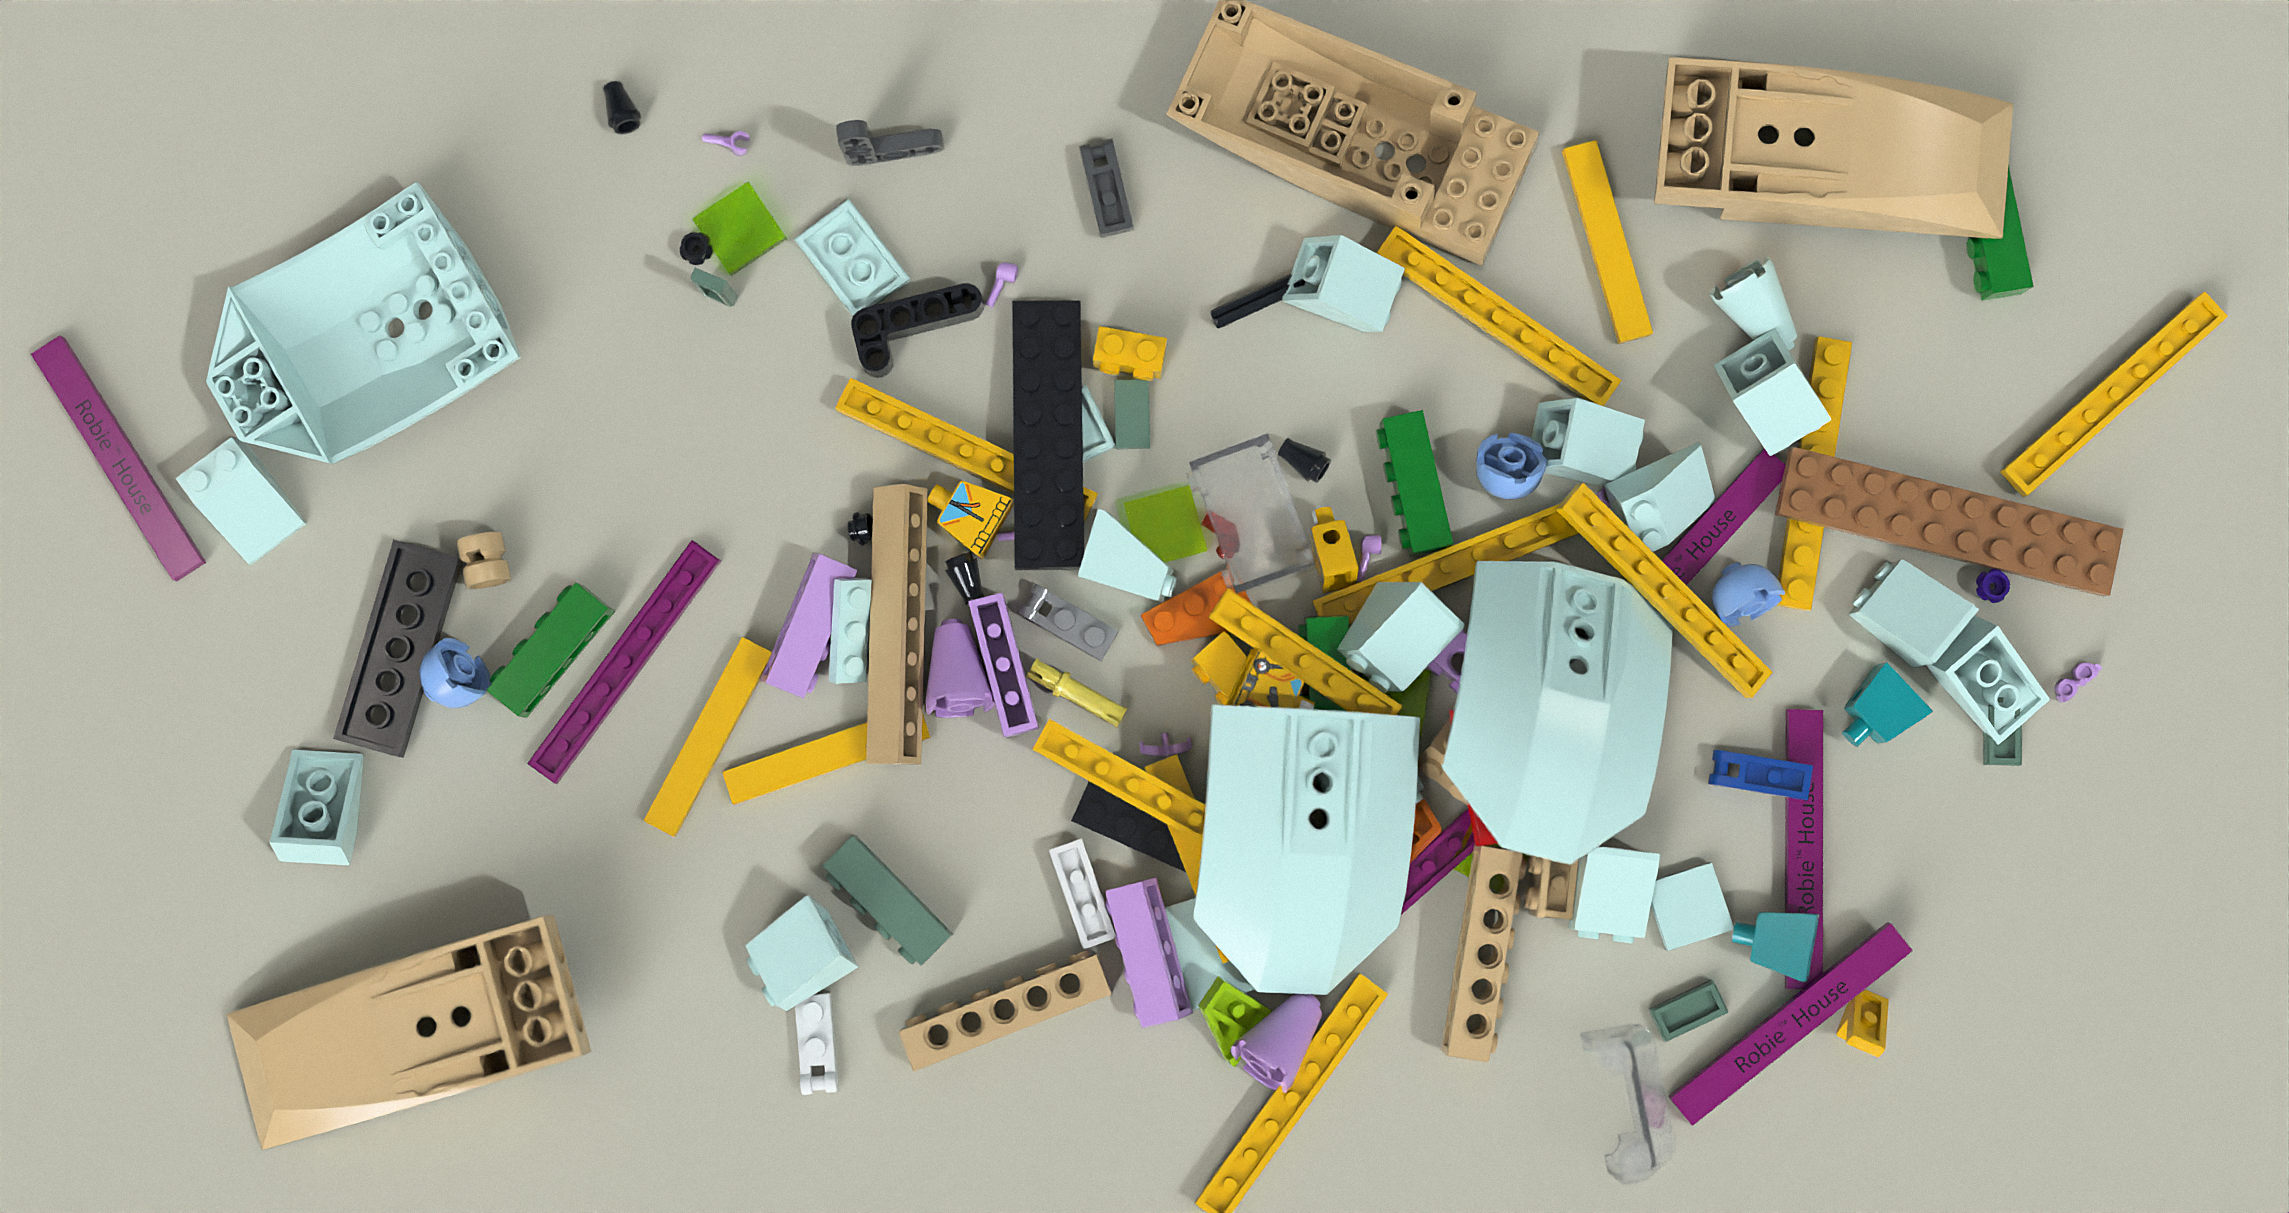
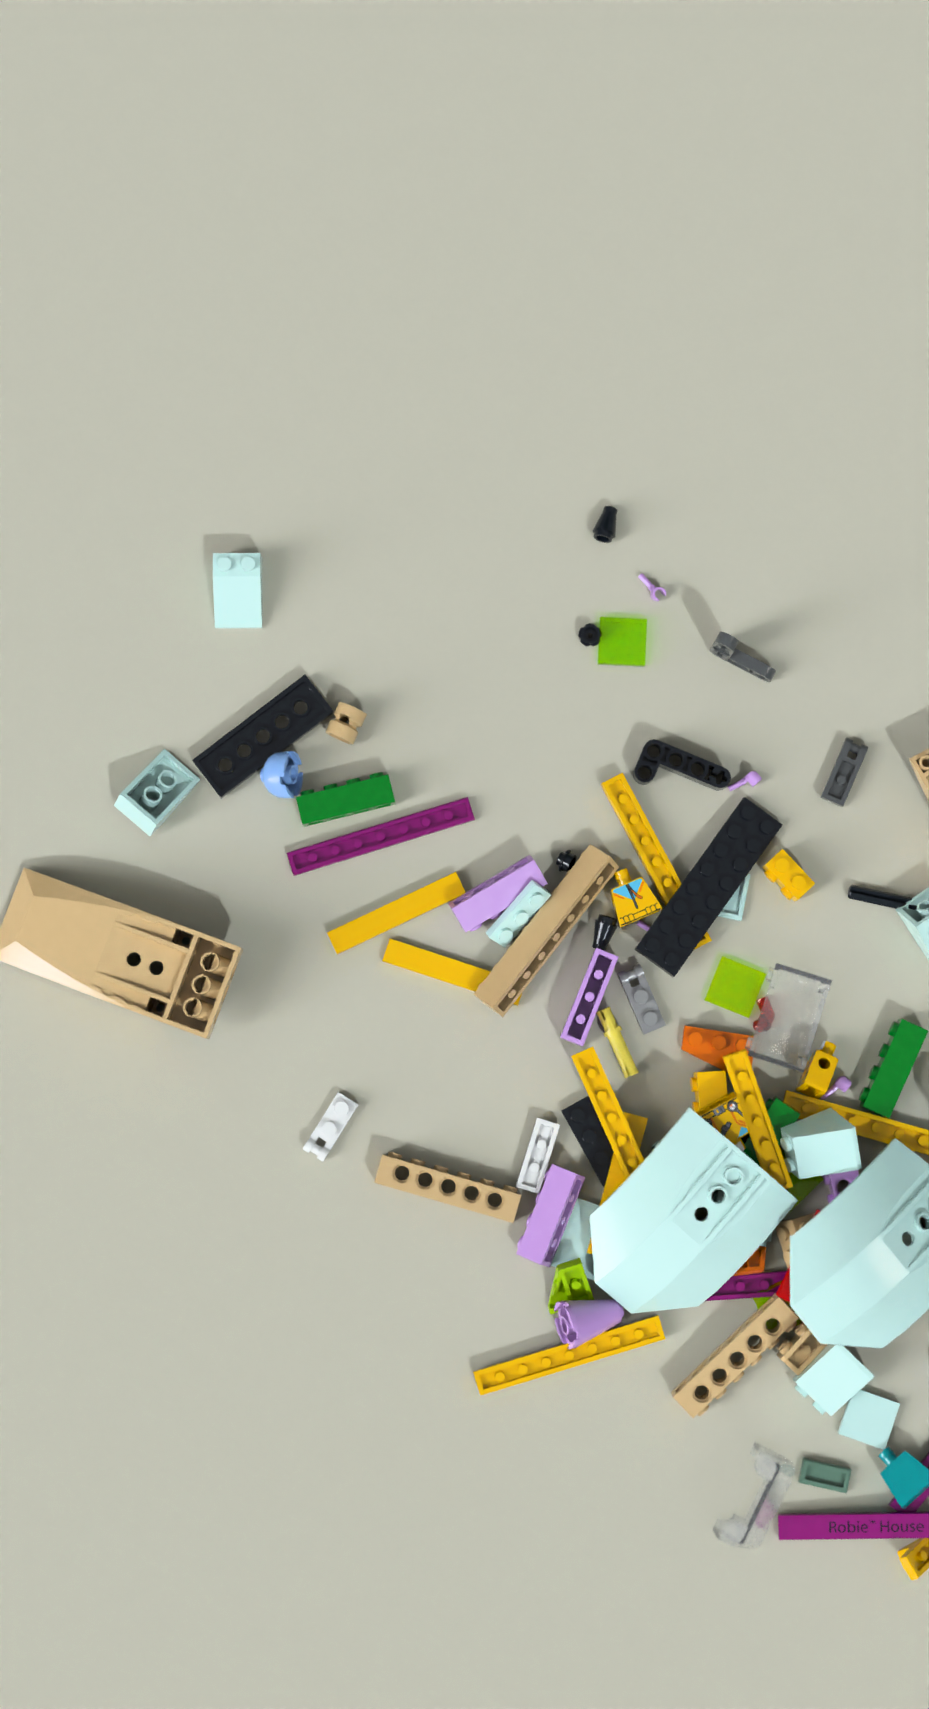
camera: 35 degrees right, 0 degrees up
magenta tile [31,336,206,581] -> none
light aqua wedge [206,182,521,464] -> none
sand green tile [690,267,738,307] -> none
light aqua slope [745,895,858,1011] -> none
light aqua tile [794,199,911,316] -> none
sand green brick [822,836,953,965] -> none
lavender cone [925,619,995,718] -> none
light aqua slope [1078,509,1177,602] -> none
sand green tile [1114,379,1150,449] -> none
lavender piece [1140,733,1192,756] -> none
black cone [1278,438,1331,483] -> none

